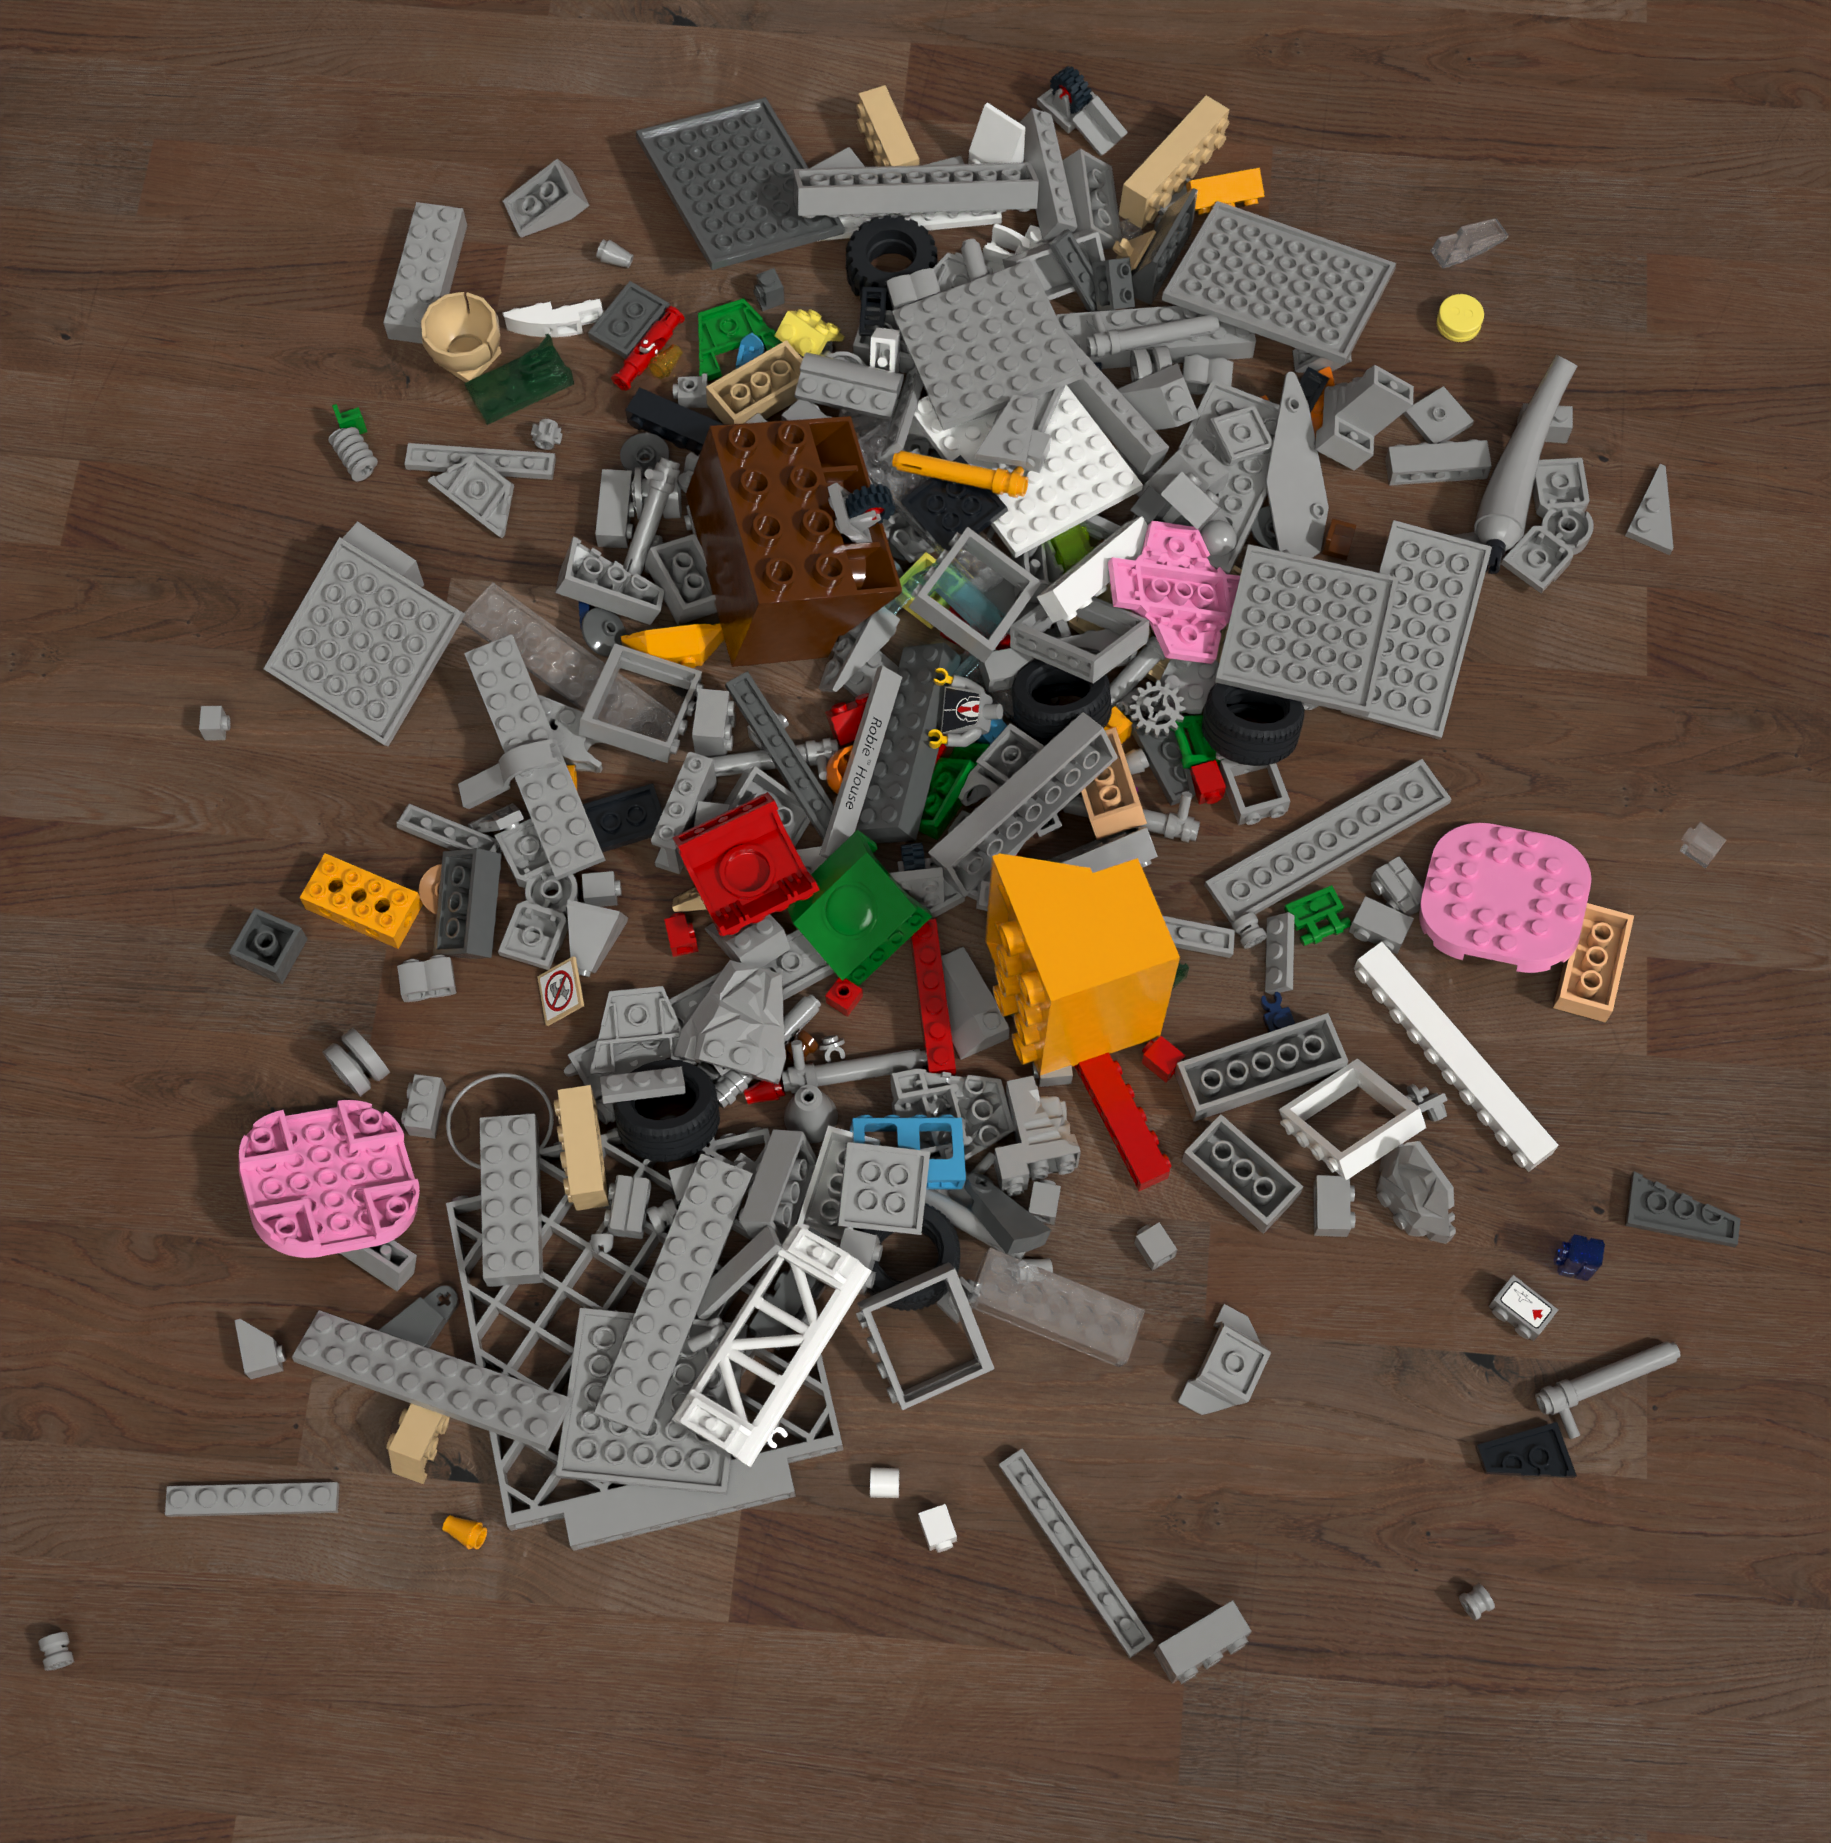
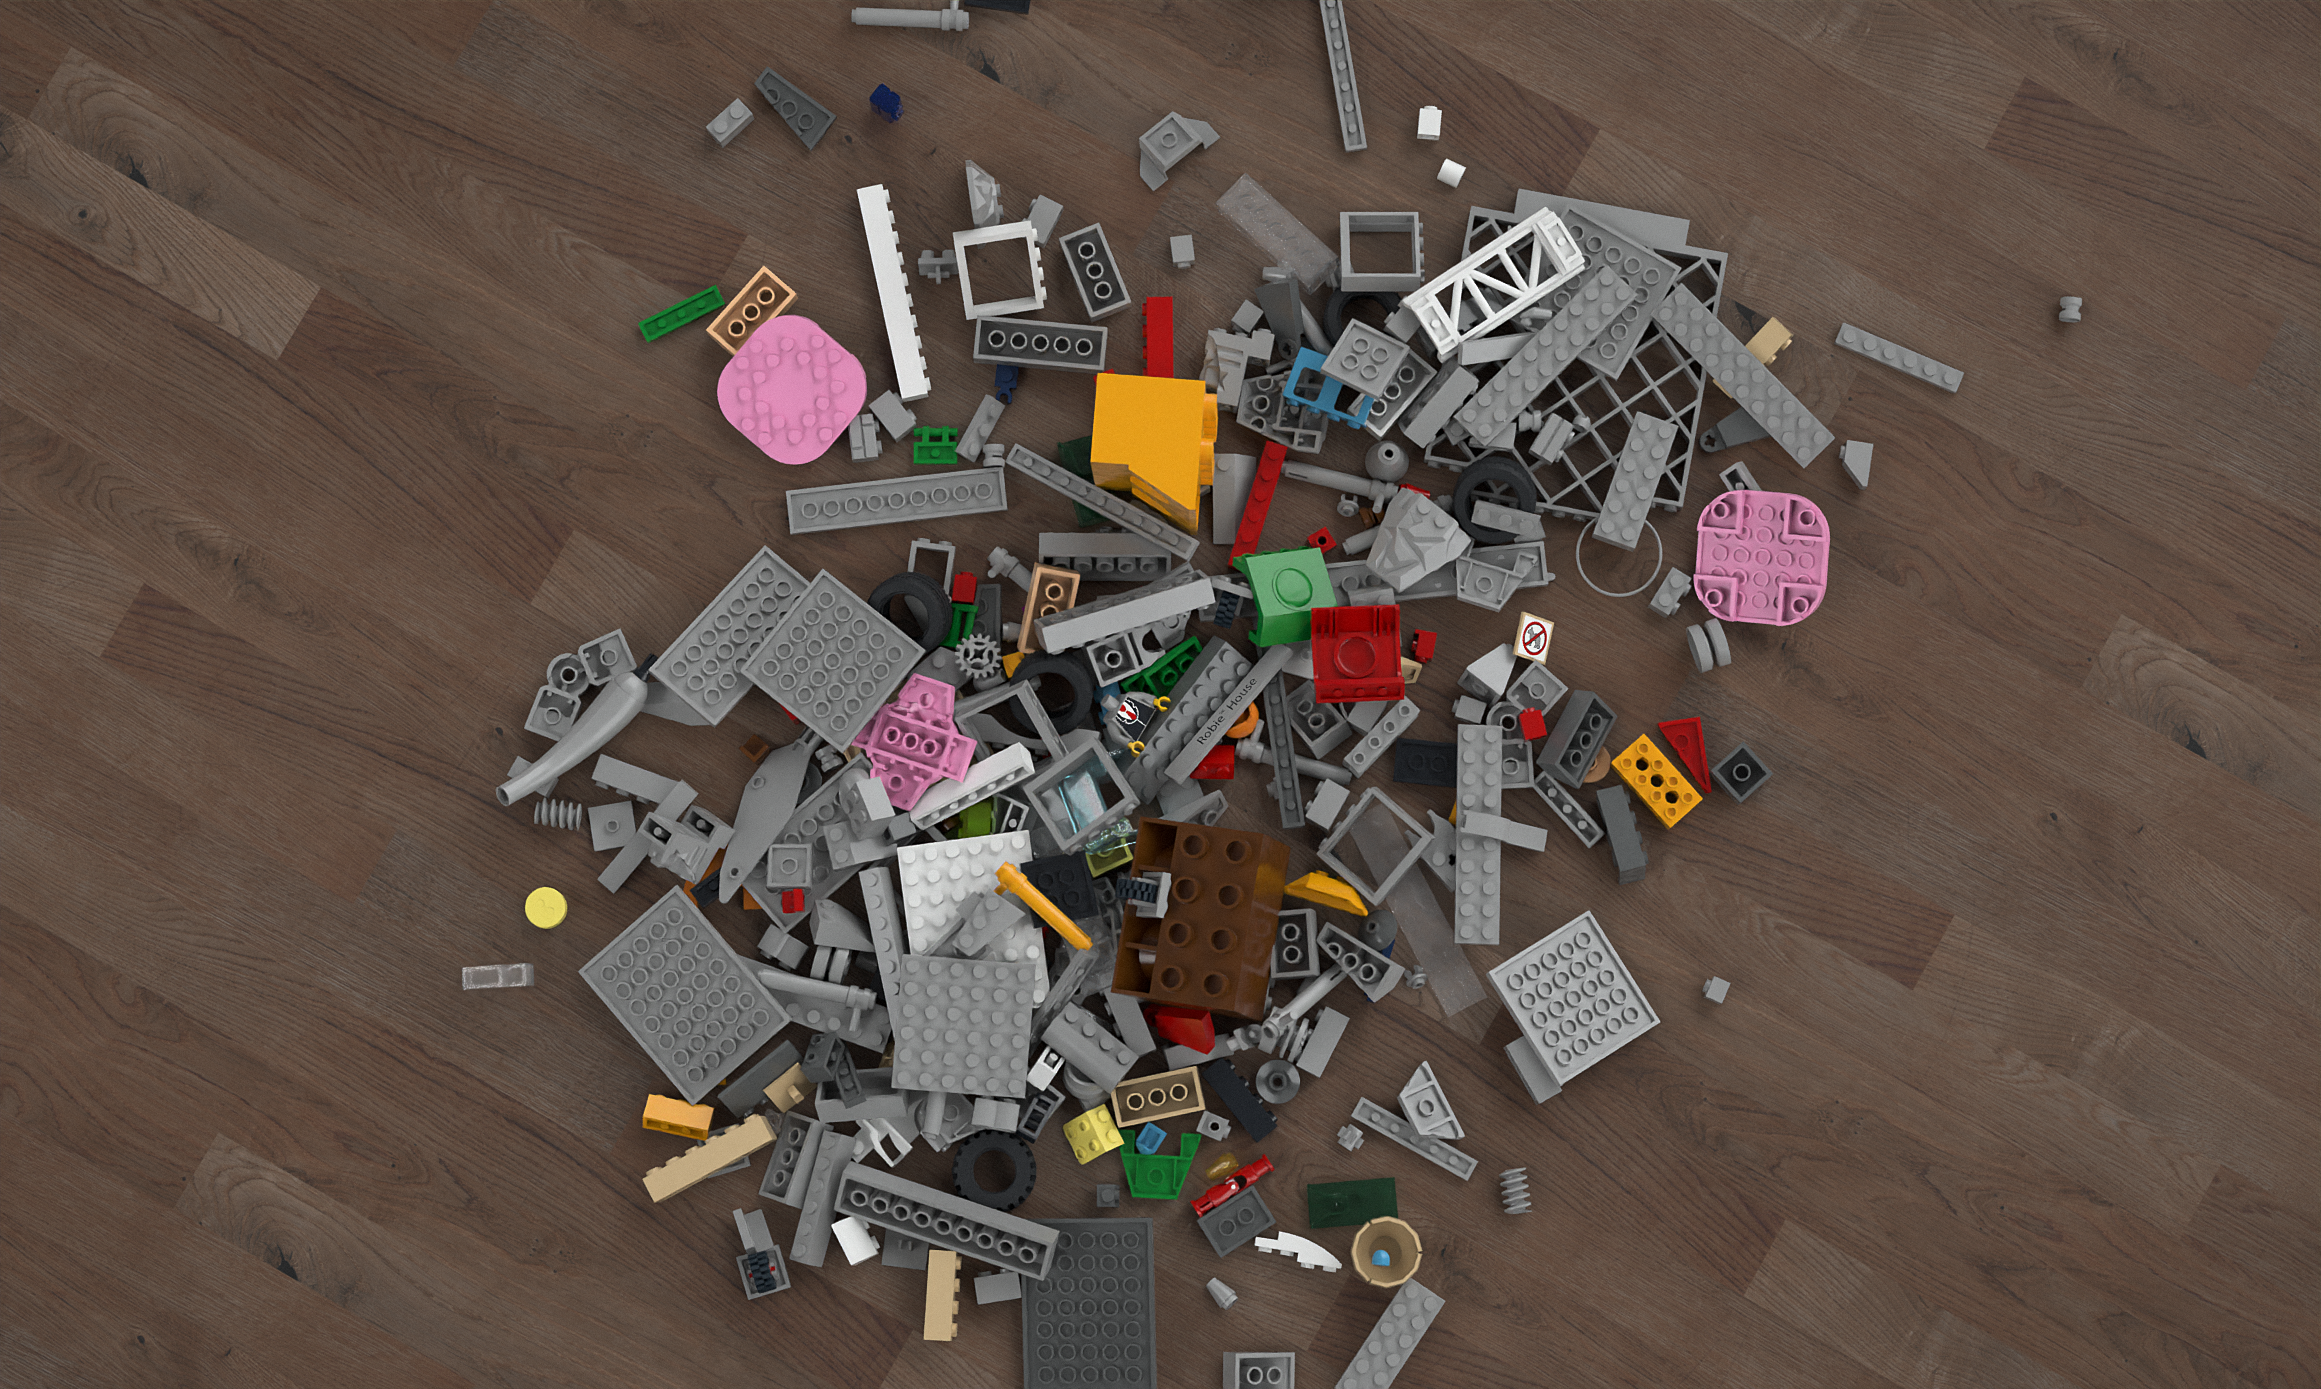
camera: 155 degrees left, 15 degrees up
green panel [332,404,368,434] -> none
light grey brick [397,955,457,1002] -> none
light orange cone [442,1515,487,1549] -> none
light grey wing [468,803,524,833] -> none
tan brick [554,1085,609,1211] -> none
brick [1488,1275,1558,1342] -> none
light grey wing [1625,464,1674,555] -> none
clear brick [1680,822,1727,869] -> none
none -> light grey piece [534,797,582,831]
none -> light grey tile [597,780,699,893]
none -> green plate [638,285,726,344]
none -> light grey brick [706,98,754,148]
none -> red bracket [782,889,805,914]
none -> dark azure hinge [1372,1250,1390,1266]
none -> light grey plate [1404,964,1428,989]
none -> red brick [1518,707,1547,742]
none -> dark grey wedge [1596,785,1649,886]
none -> red wing [1657,717,1712,794]

